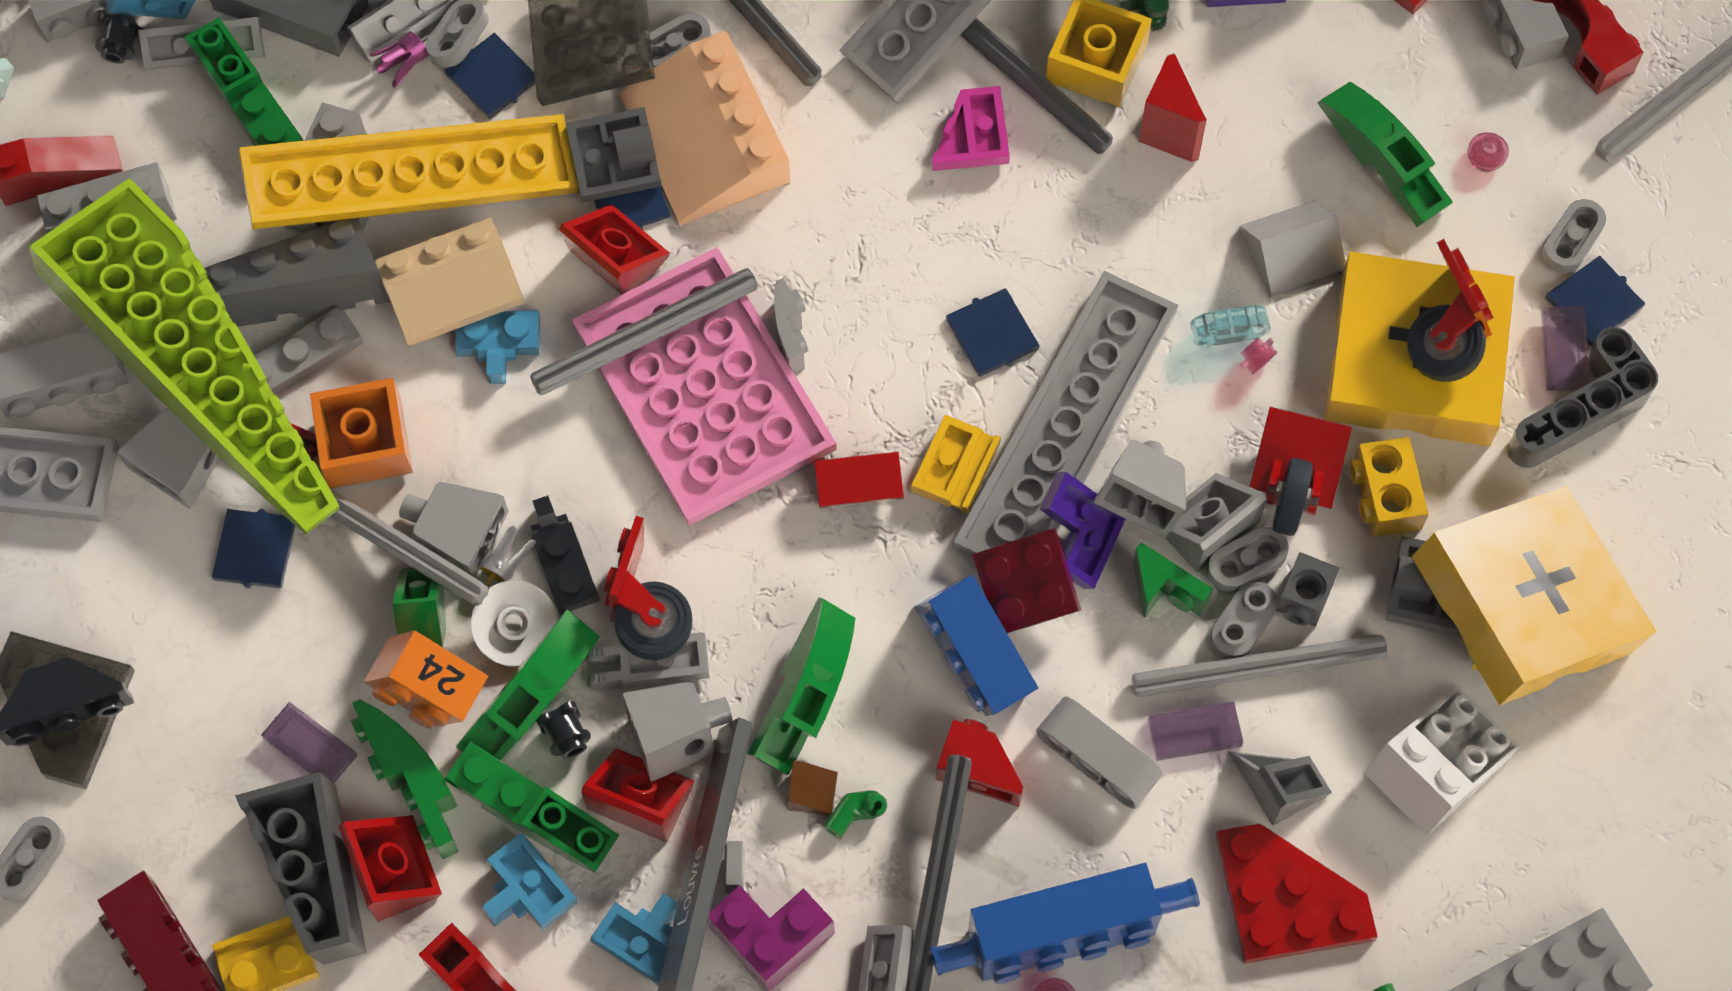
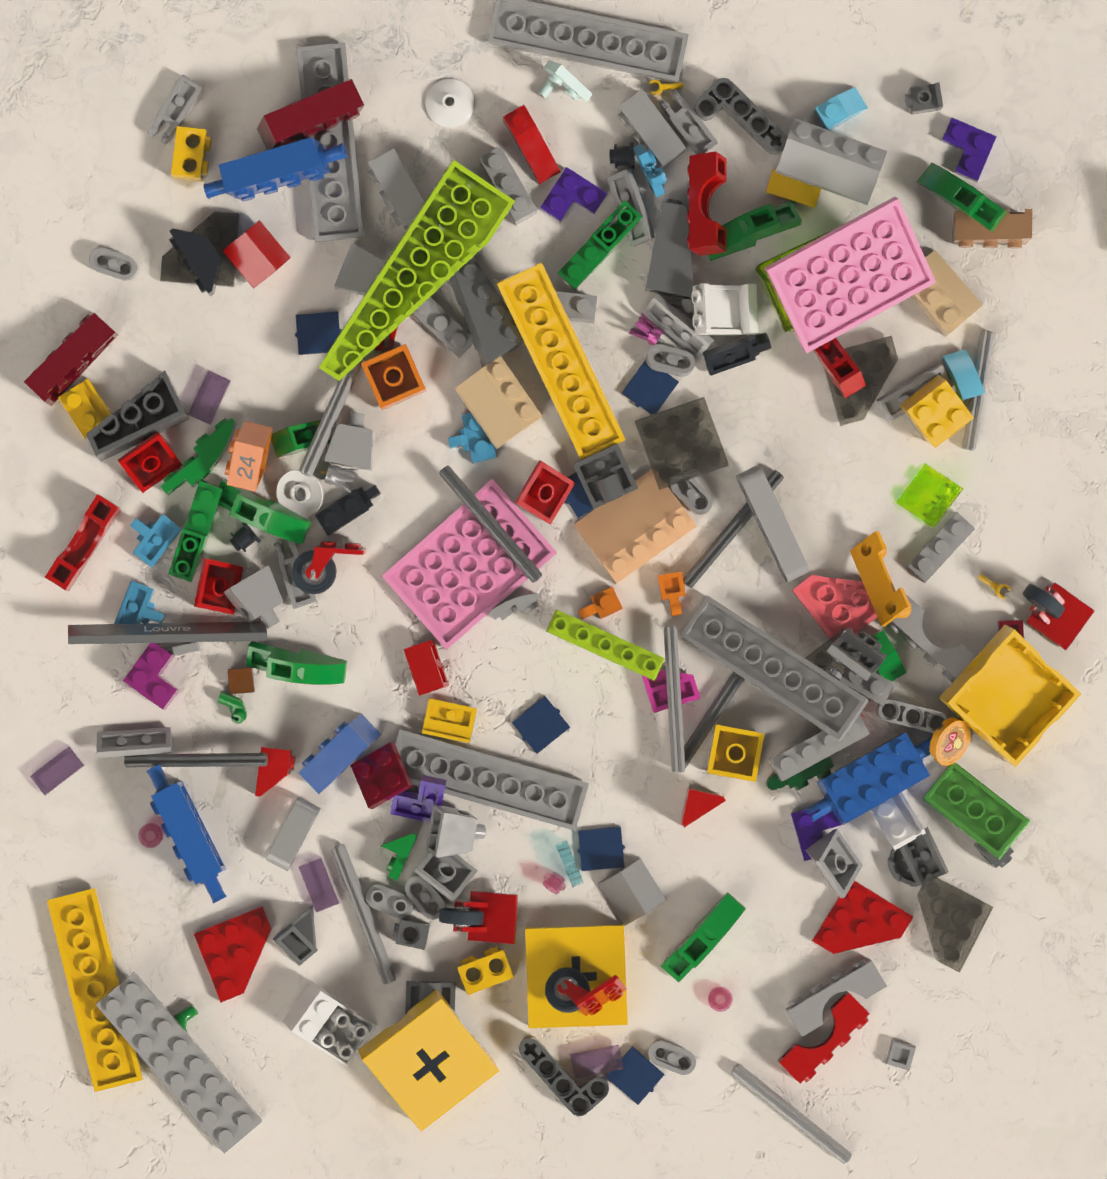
camera: 75 degrees right, 20 degrees up
none -> slope [222,220,291,289]
none -> dark purple plate [540,167,608,222]
none -> lime slope [546,609,665,681]
none -> dark blue piece [577,827,625,871]
none -> orange plate [578,586,623,620]
none -> orange plate [657,571,686,617]
none -> light grey axle [663,626,685,773]

